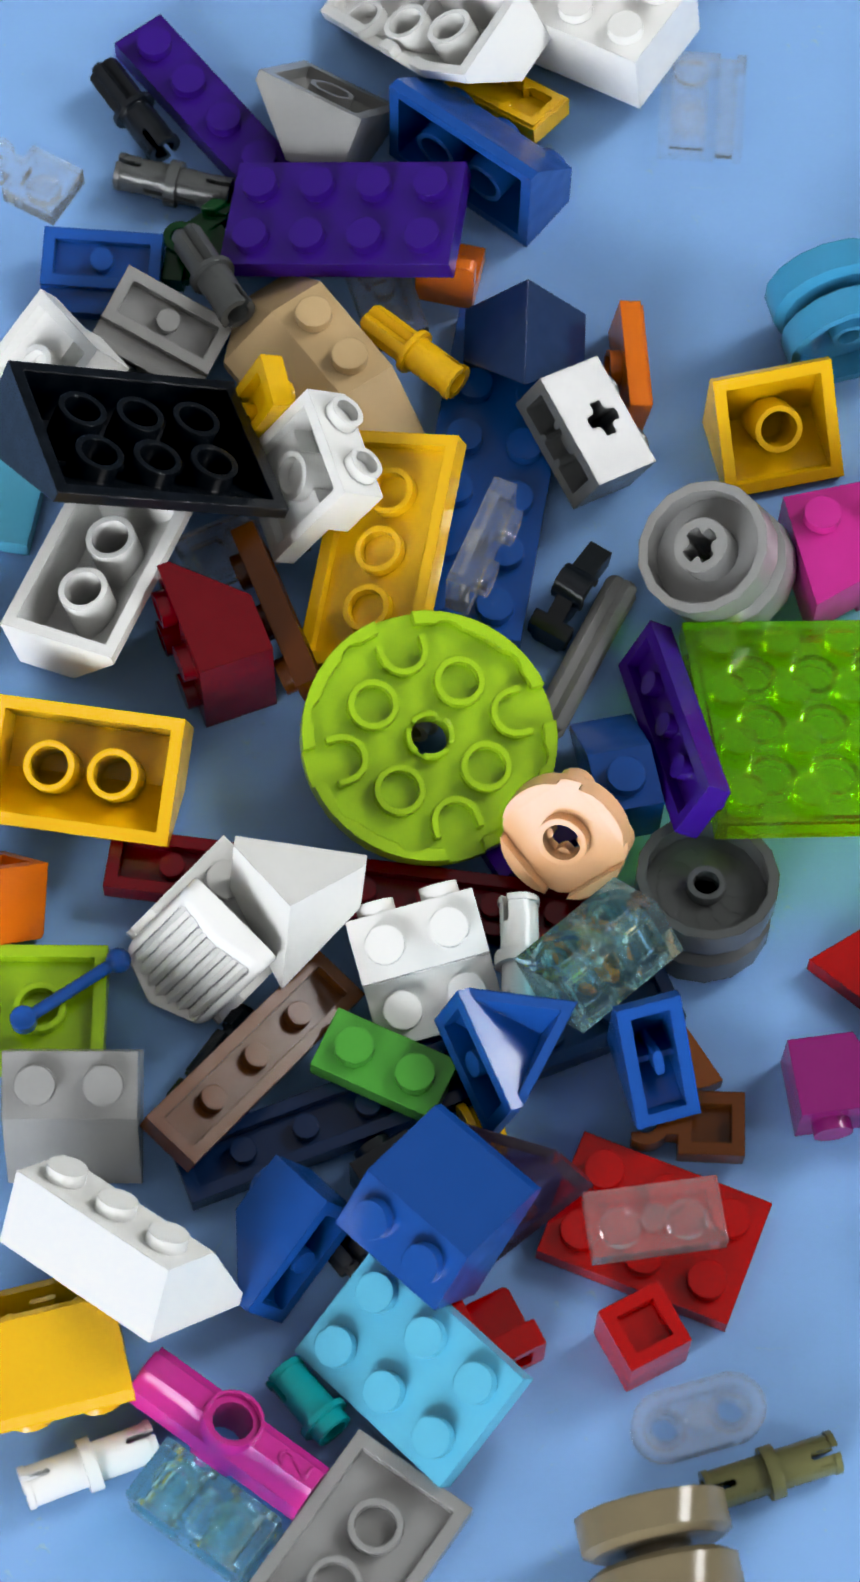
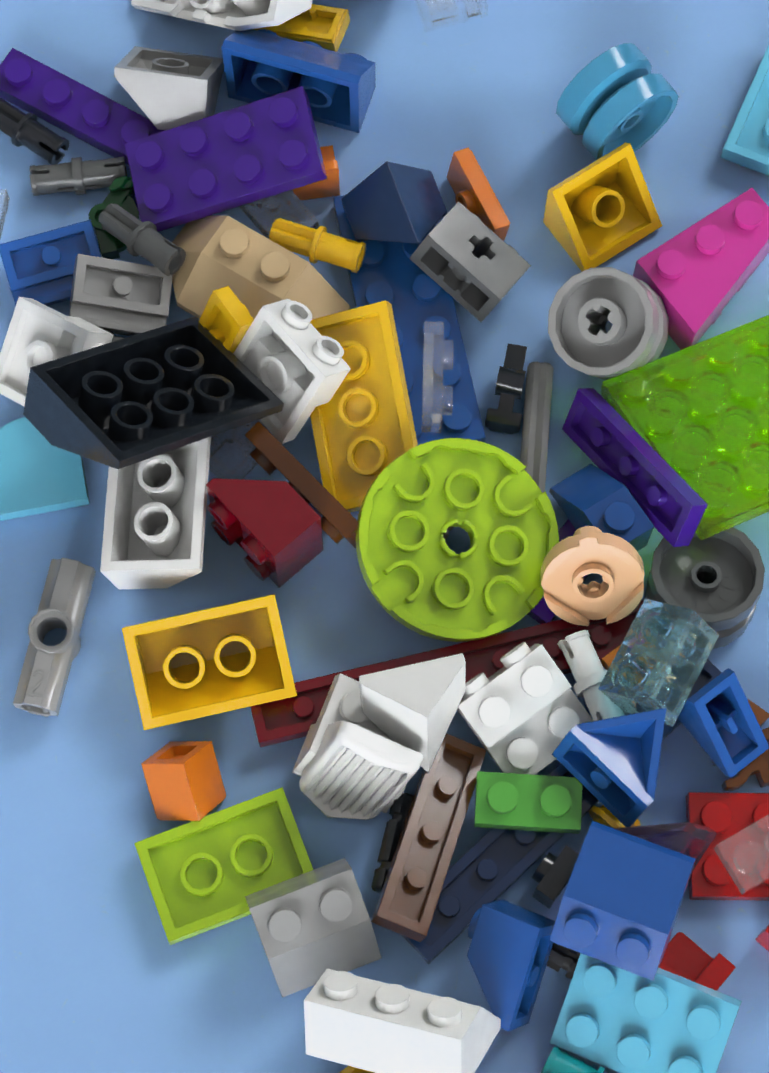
camera: 20 degrees left, 5 degrees up
blue hinge [10,947,131,1034] -> none

